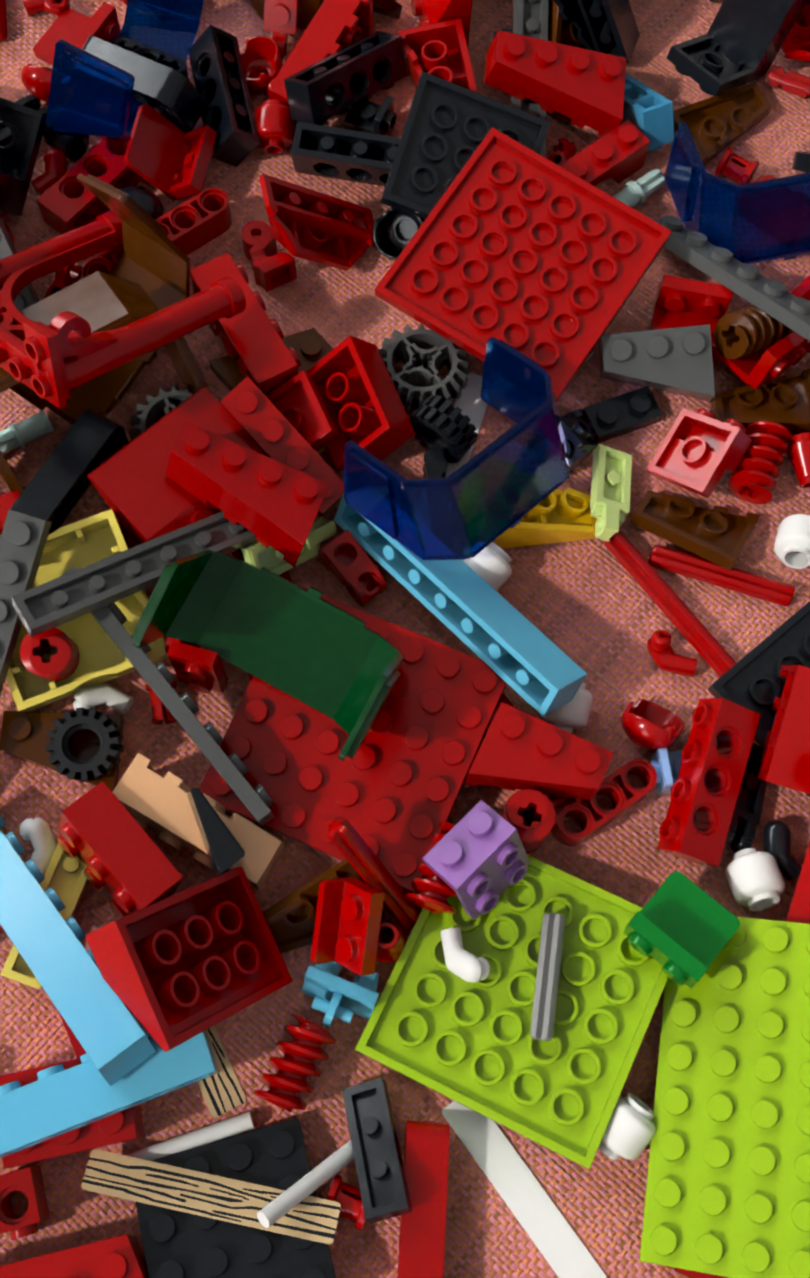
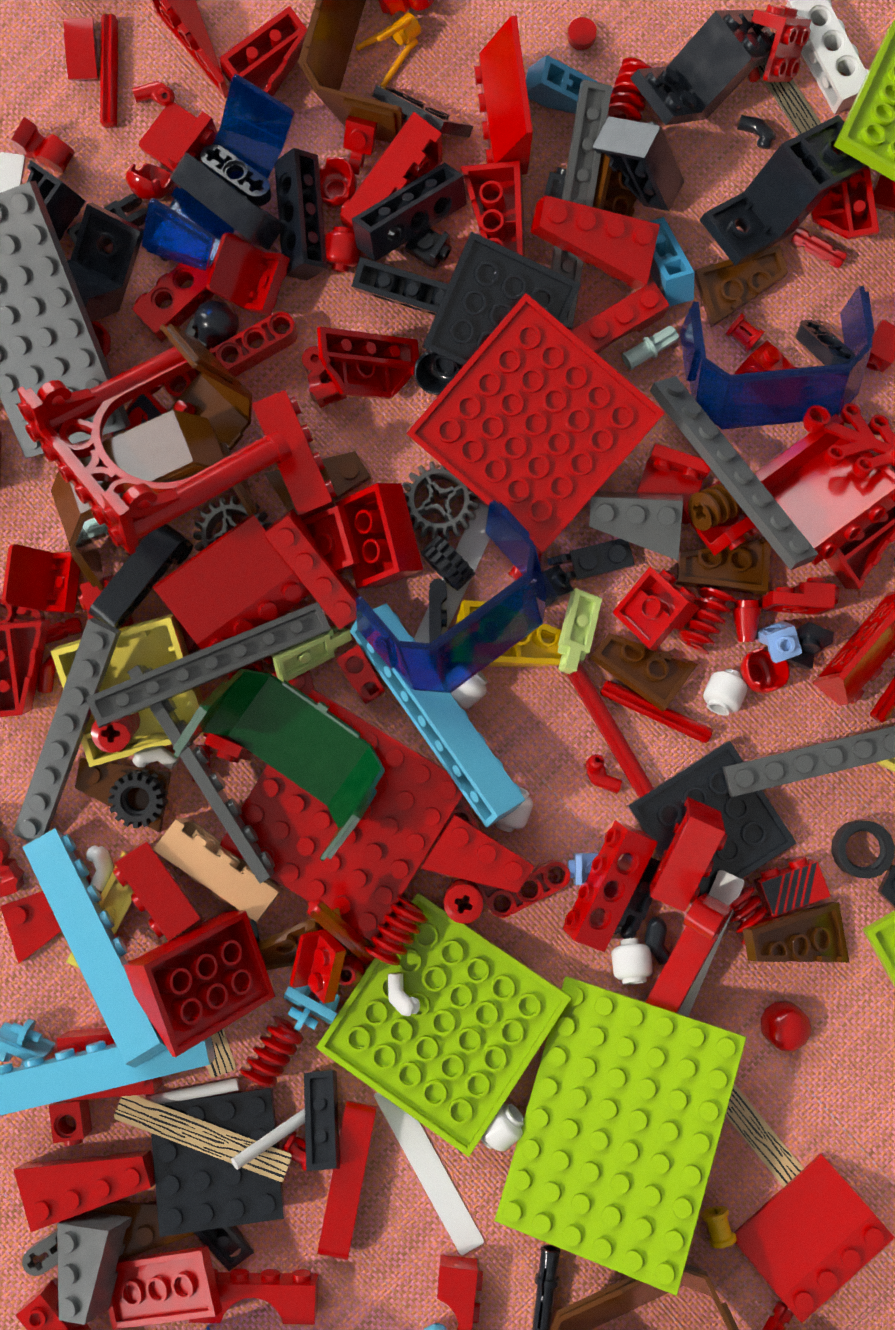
camera: 15 degrees right, 15 degrees up
red arm [31,149,67,196] -> none
red wedge [165,421,330,567] -> none
black slope [187,787,245,876] -> none
medium lavender bracket [422,800,529,920] -> none
light grey axle [530,913,565,1041] -> none
red arm [549,138,577,166] -> none
red hair [621,699,685,751] -> none
green bracket [623,872,740,988] -> none

